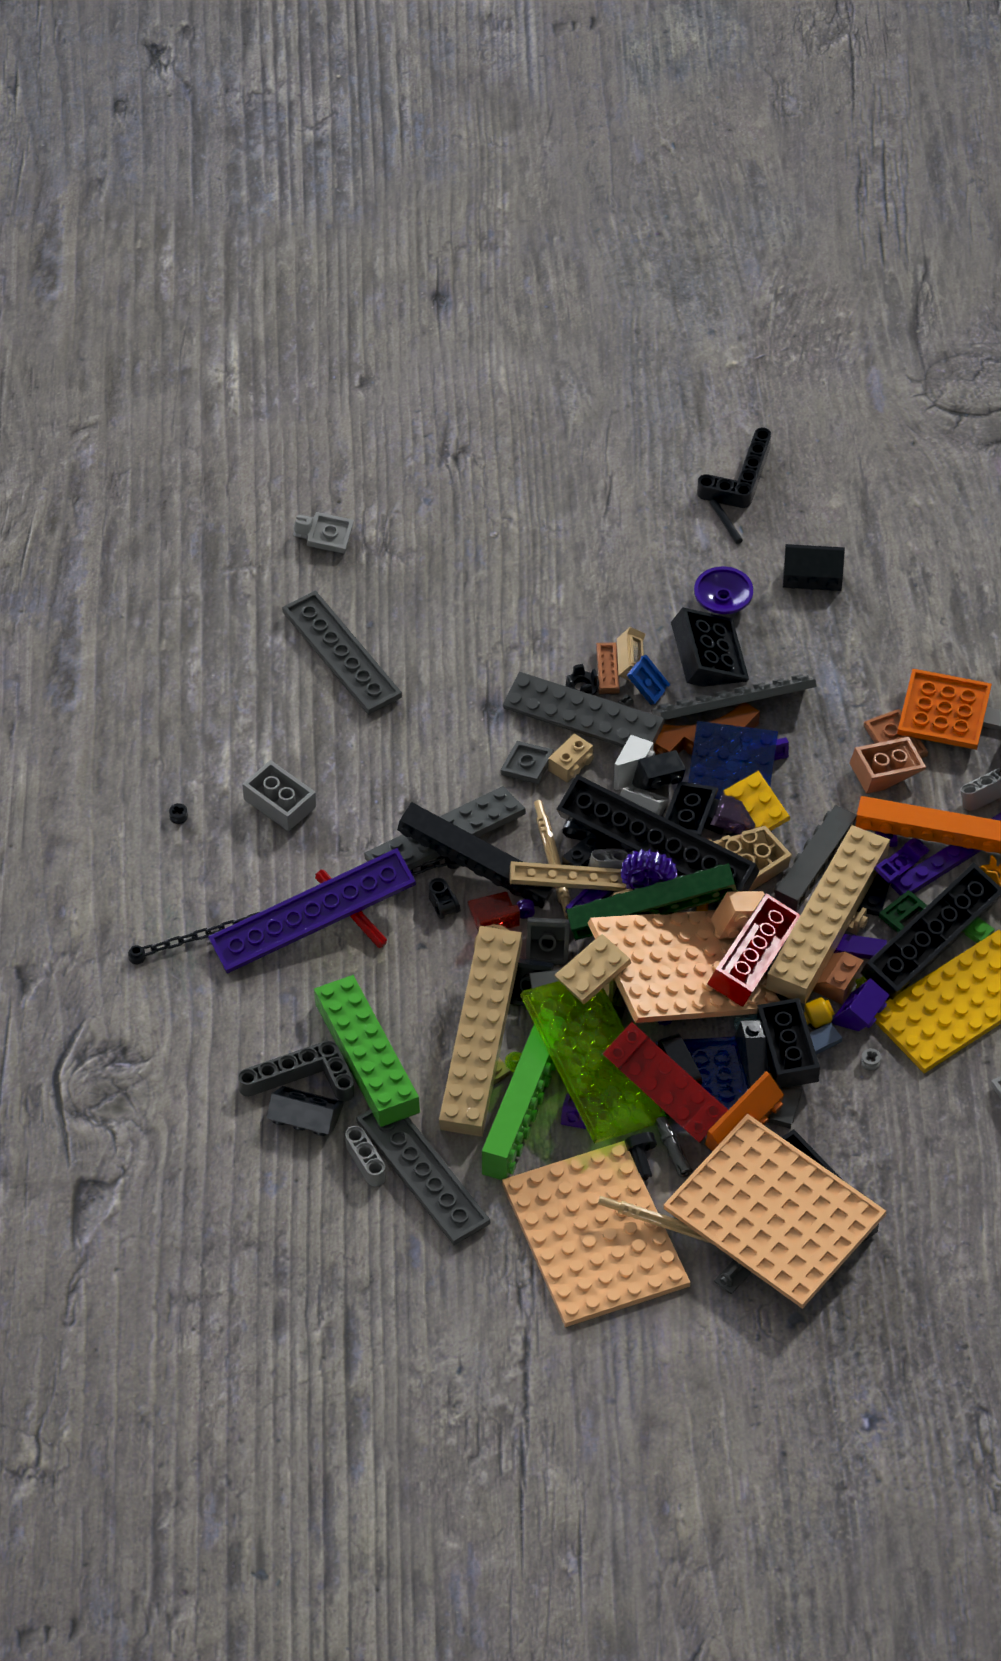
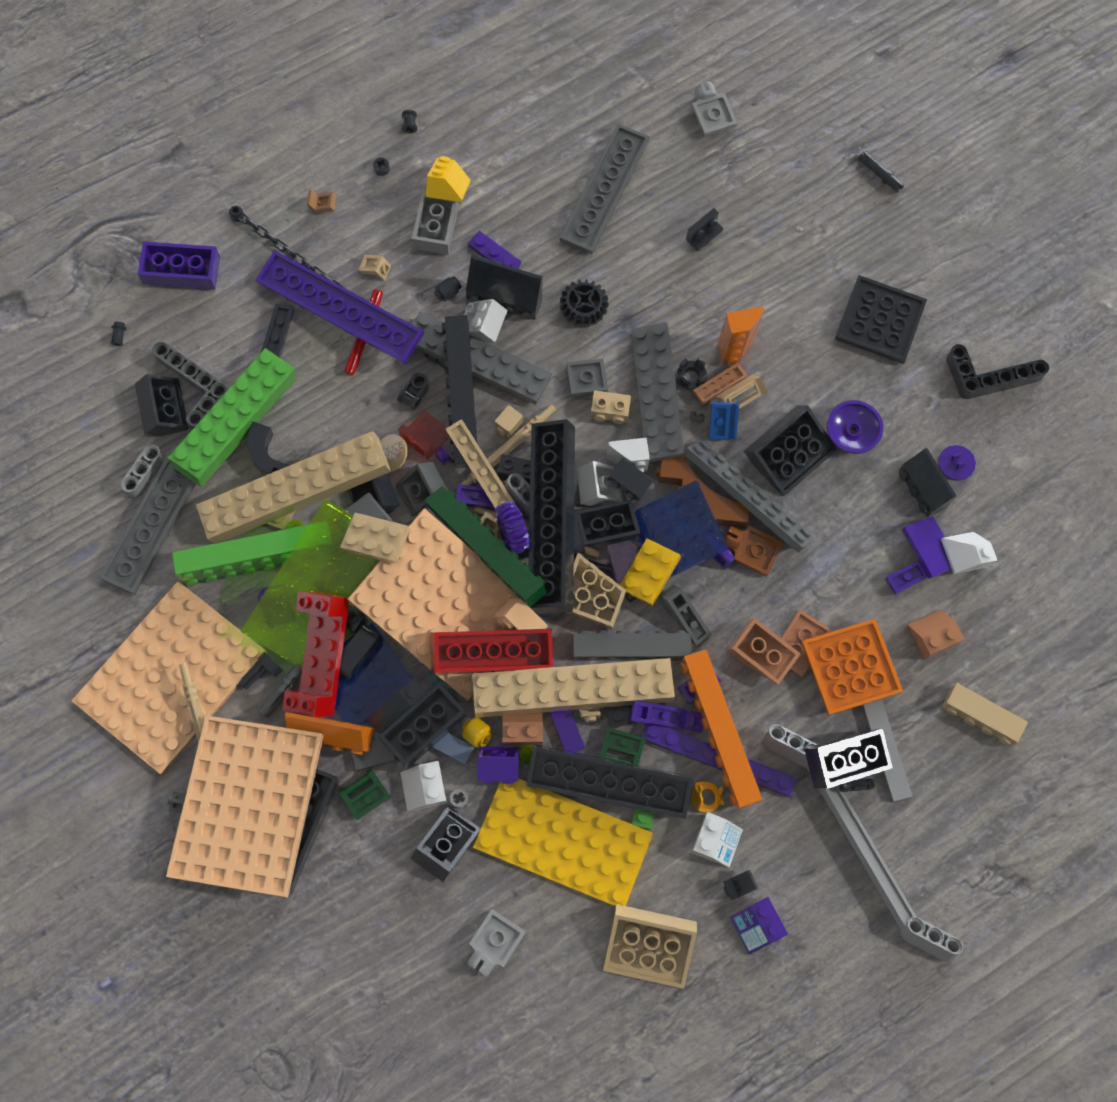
camera: 55 degrees right, 20 degrees up
black bar [710,498,743,544] -> none
none -> black pin [111,321,127,346]
none -> dark purple brick [138,241,220,290]
none -> black arch [247,421,290,476]
none -> black plate [261,303,294,358]
none -> medium nougat bracket [306,190,336,214]
none -> dark green plate [338,768,391,821]
none -> tan bracket [359,255,391,280]
none -> white slope [400,761,447,812]
none -> black bush [401,110,418,134]
none -> black slope [410,805,481,882]
none -> yellow slope [426,156,471,202]
none -> black brick [434,276,462,302]
none -> white slope [464,299,508,343]
none -> black slope [466,255,543,320]
none -> dark purple plate [468,230,521,268]
none -> tan brick [495,405,523,439]
none -> black gear [560,279,609,328]
none -> dark grey slope [658,585,711,646]
none -> black bracket [686,208,723,251]
none -> orange slope [717,306,764,365]
none -> dark orange plate [722,525,783,577]
none -> black plate [835,275,927,364]
none -> black pin [858,150,905,193]
none -> dark purple plate [885,560,928,595]
none -> dark purple tile [901,516,952,579]
none -> nougat slope [907,610,965,660]
none -> dark purple piece [938,445,976,481]
none -> white slope [941,532,997,574]

